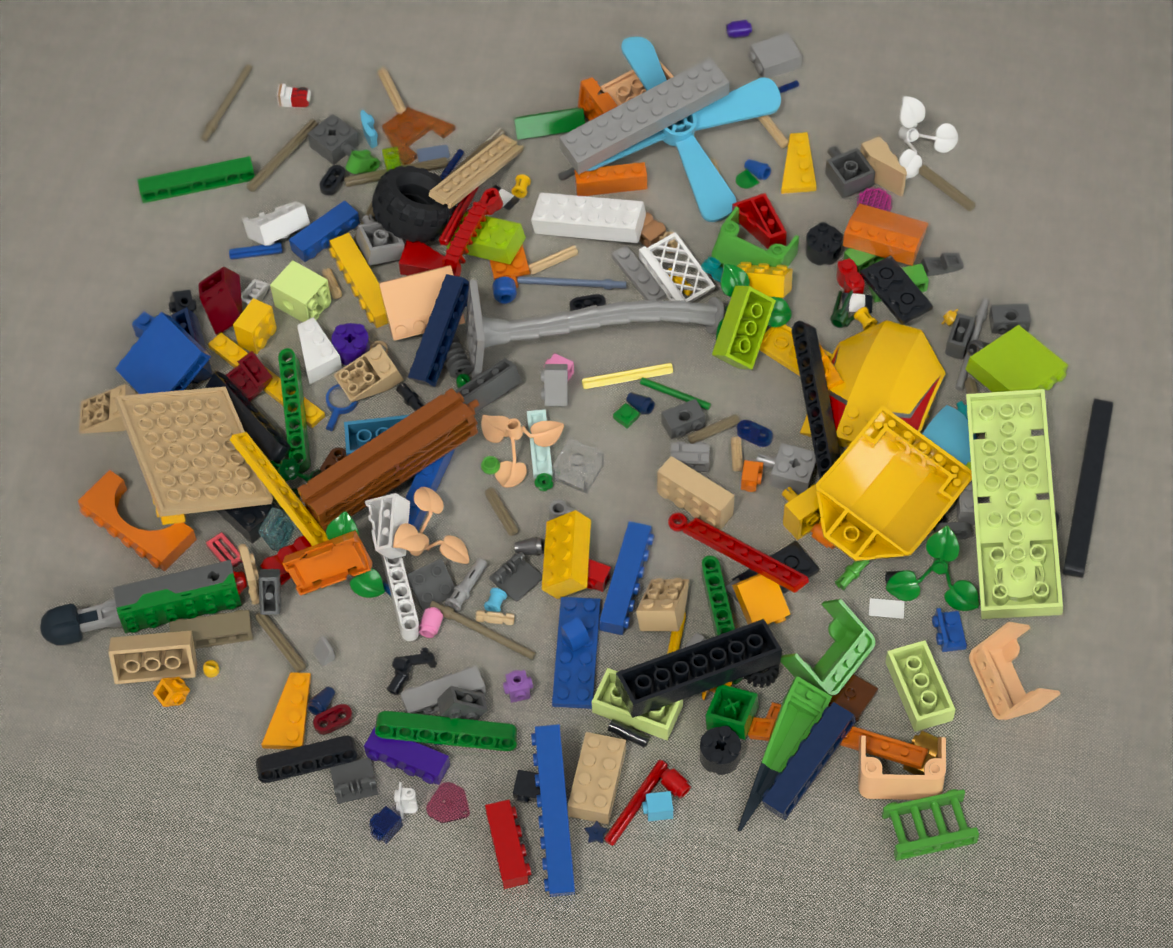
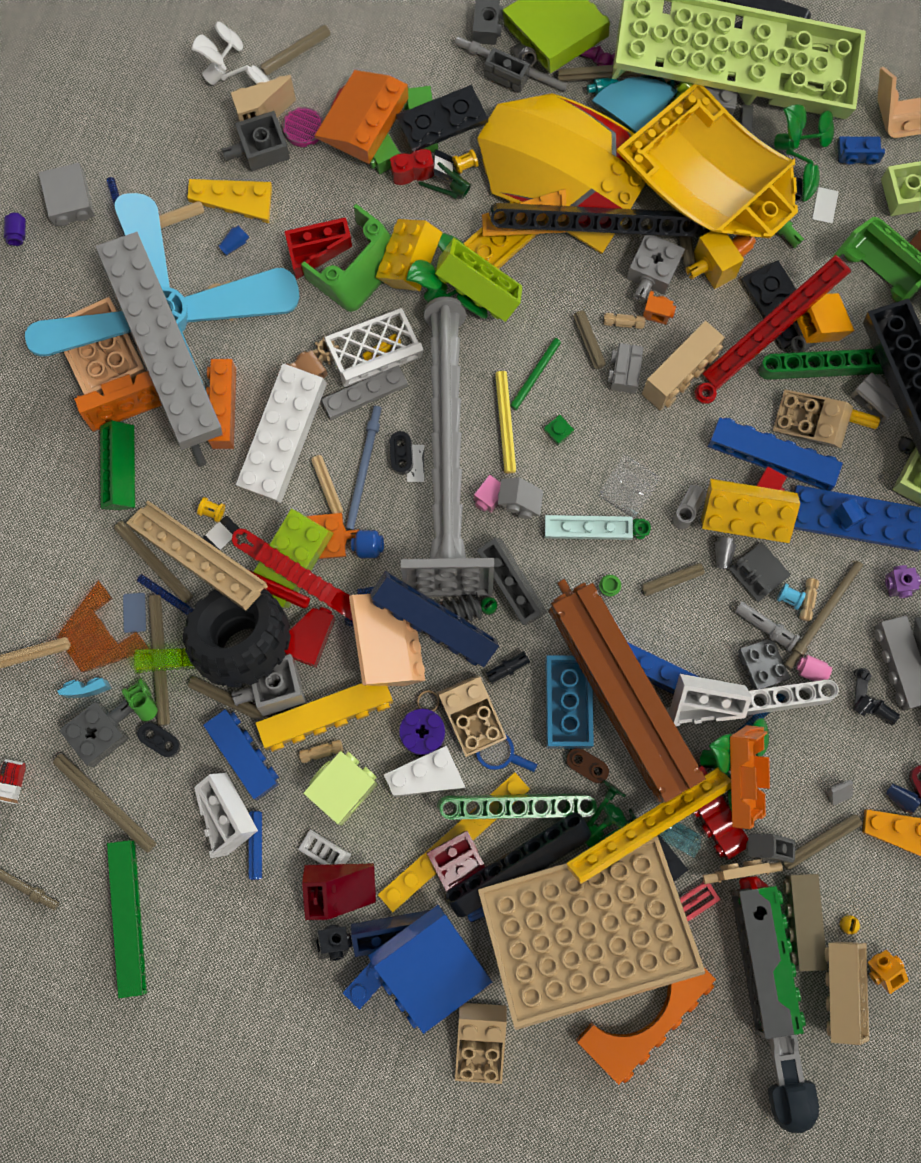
camera: 85 degrees left, 20 degrees up
yellow brick [233,298,277,354] -> none
light nougat plant [393,487,469,564] -> none
light nougat plant [481,415,564,488] -> none
dark blue cone [626,392,655,415] -> none
dark grey brick [661,399,706,439] -> none
teal plate [701,256,723,282] -> none
green piece [735,169,760,189] -> none
clear blue plate [737,420,773,447] -> none
black brick [805,222,843,266] -> none
dark grey slope [921,253,964,276] -> none
yellow plate [941,309,958,326] -> none

